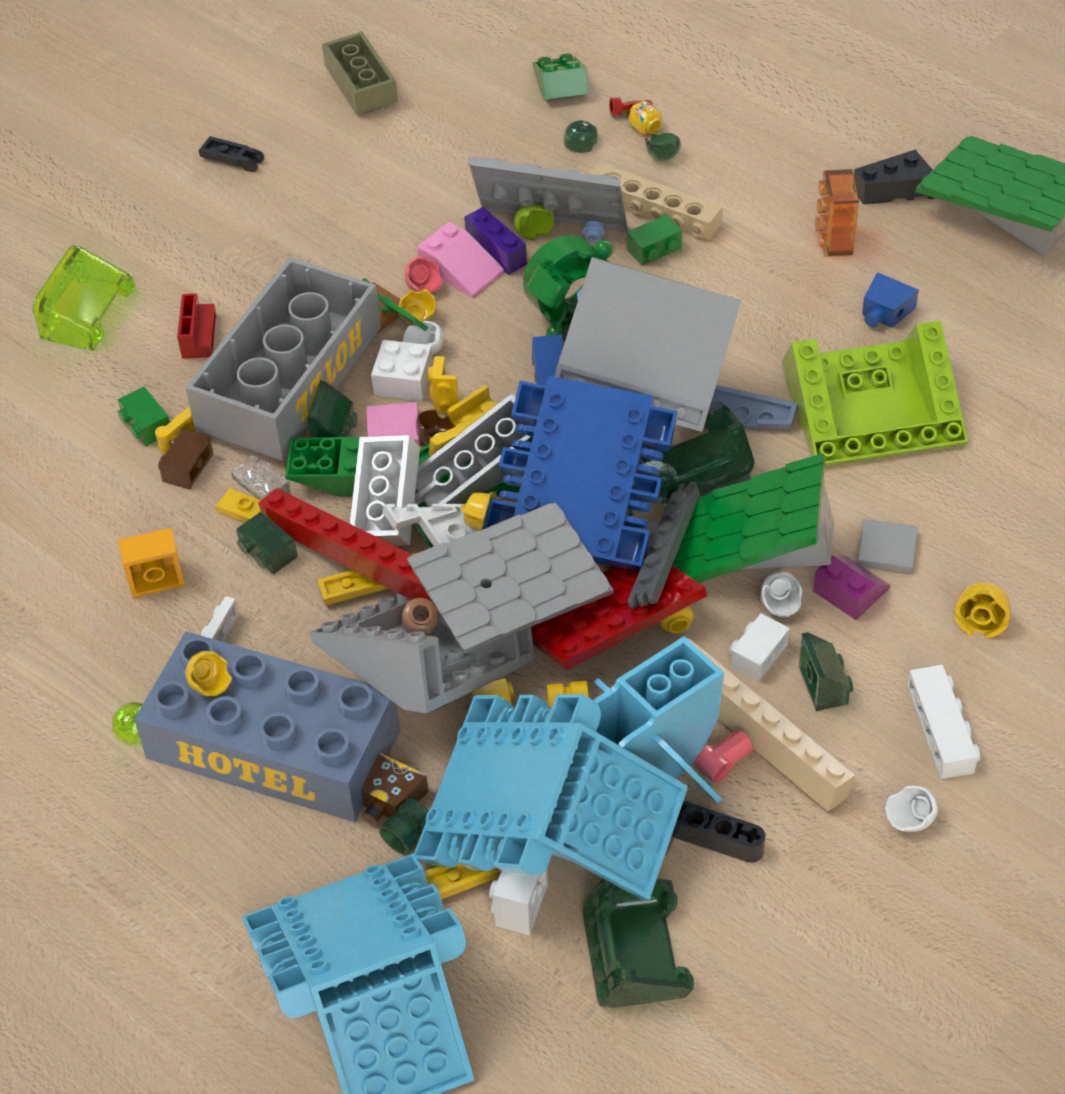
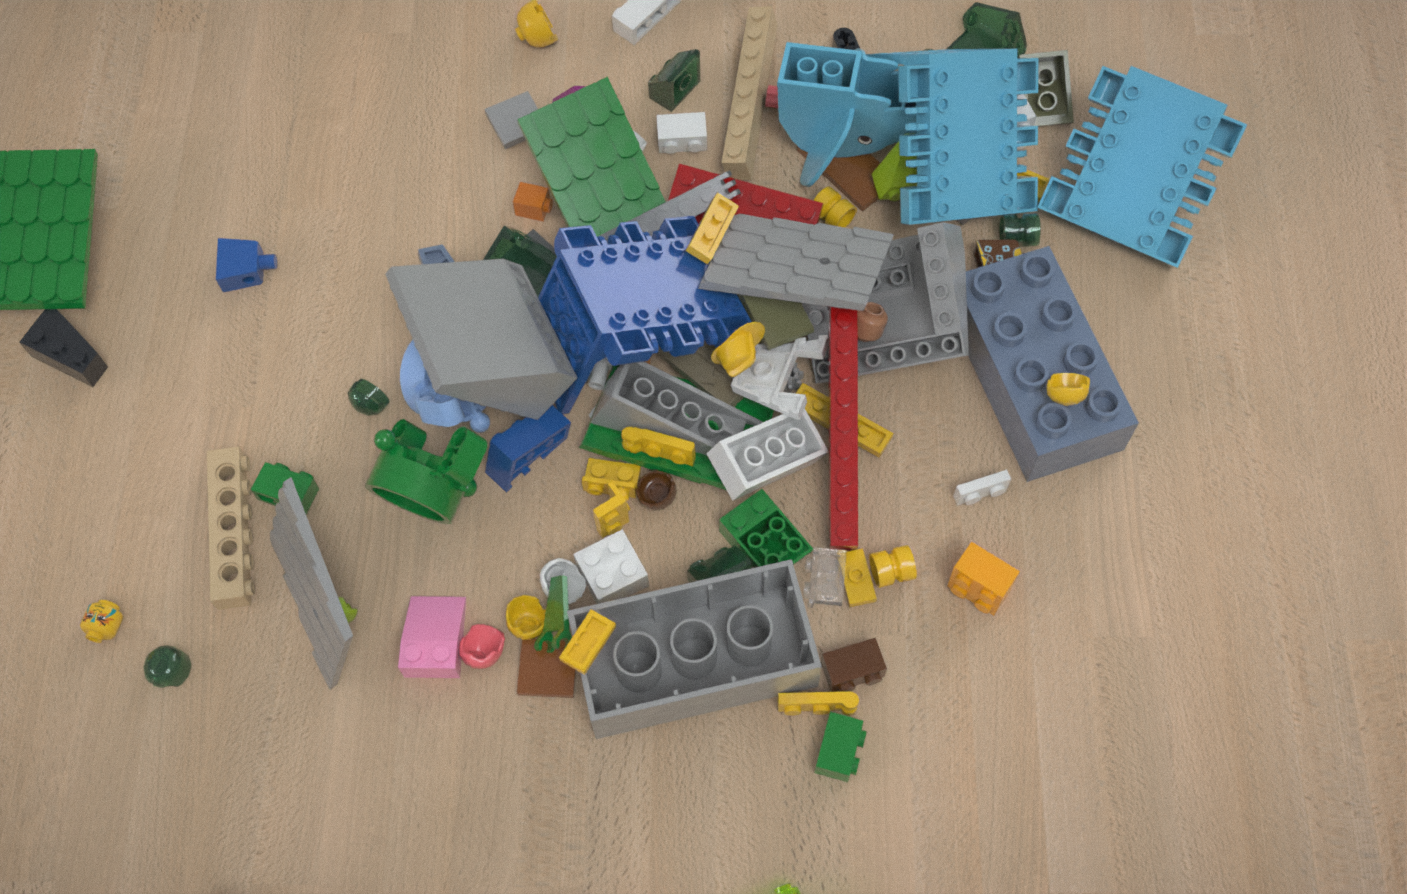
camera: 130 degrees left, 15 degrees up
clear neon green hair [111,702,143,744] -> none
red piece [177,293,217,359] -> none
clear green brick [236,512,298,575] -> none
bright pink tile [366,402,420,445] -> none
dark purple brick [464,207,527,275] -> none
slope [532,53,589,100] -> none
red piece [609,97,653,116] -> none
clear green hair [645,133,681,161] -> none
lime slope [782,320,968,466] -> none
clear orange brick [815,169,859,257] -> none
none -> yellow plate [559,609,616,675]
none -> yellow plate [685,192,739,264]
none -> yellow wheel [869,545,917,588]
none -> olive slope [1017,50,1074,127]

